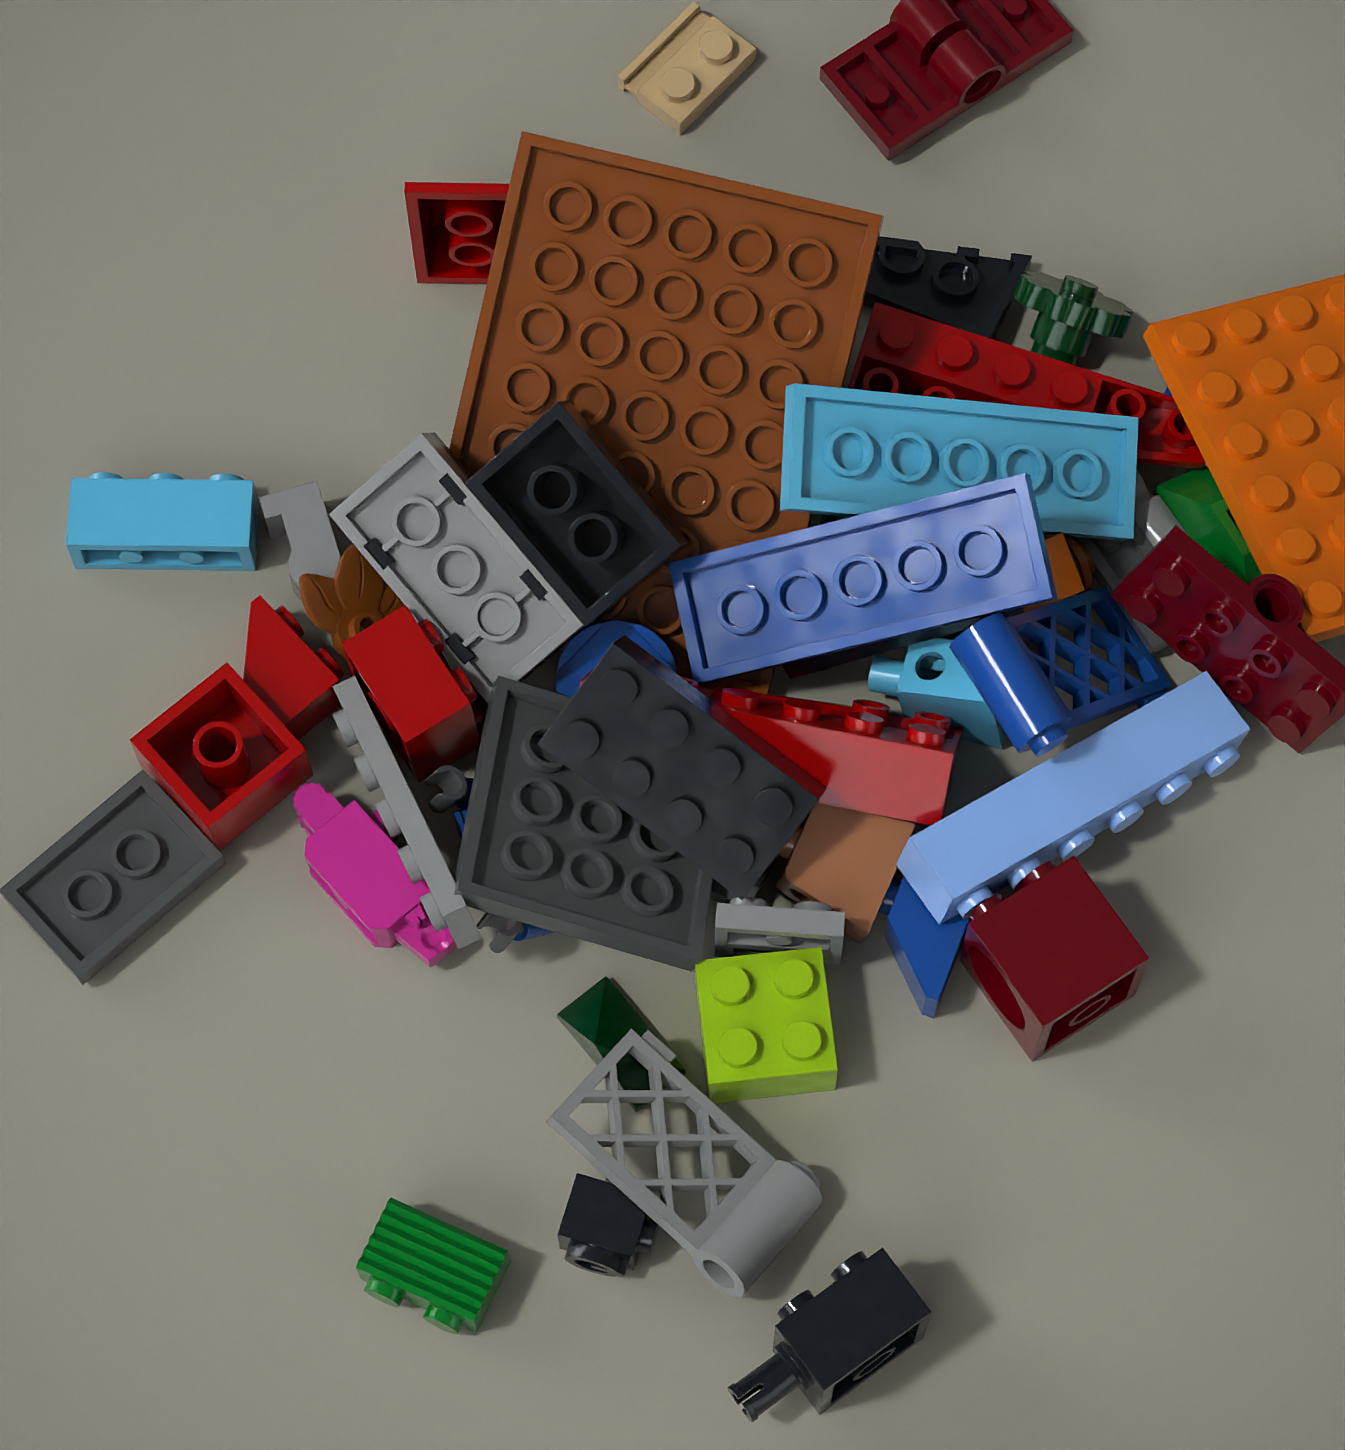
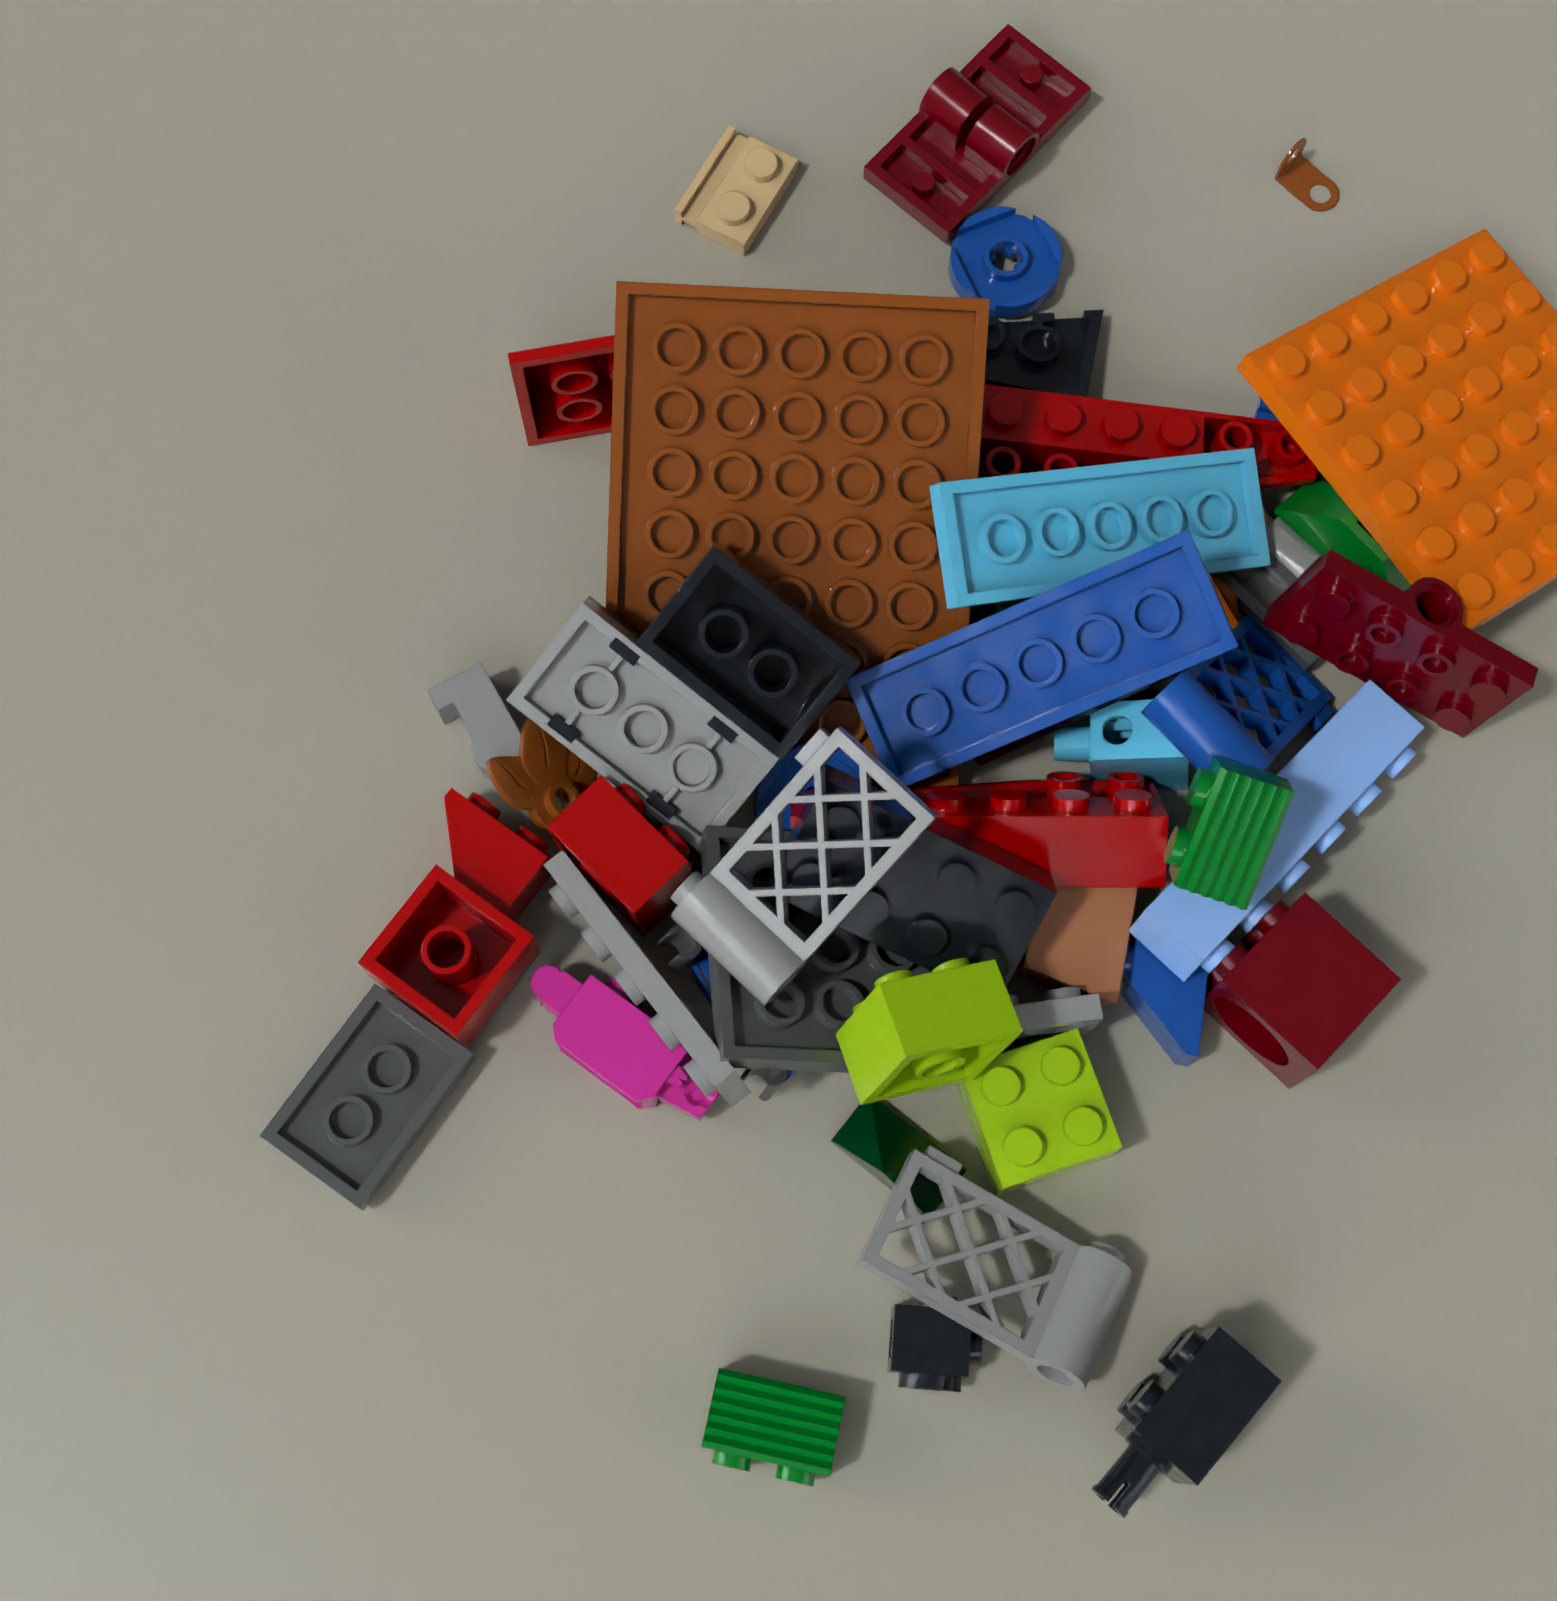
camera: 15 degrees left, 5 degrees up
medium azure brick [66,472,260,571] -> none
dark green plant [1013,270,1134,366] -> none
none -> light grey piece [670,727,938,1006]
none -> lime brick [835,958,1023,1105]
none -> blue plate [948,206,1062,318]
none -> green brick [1164,755,1295,910]
none -> dark orange piece [1275,138,1339,212]

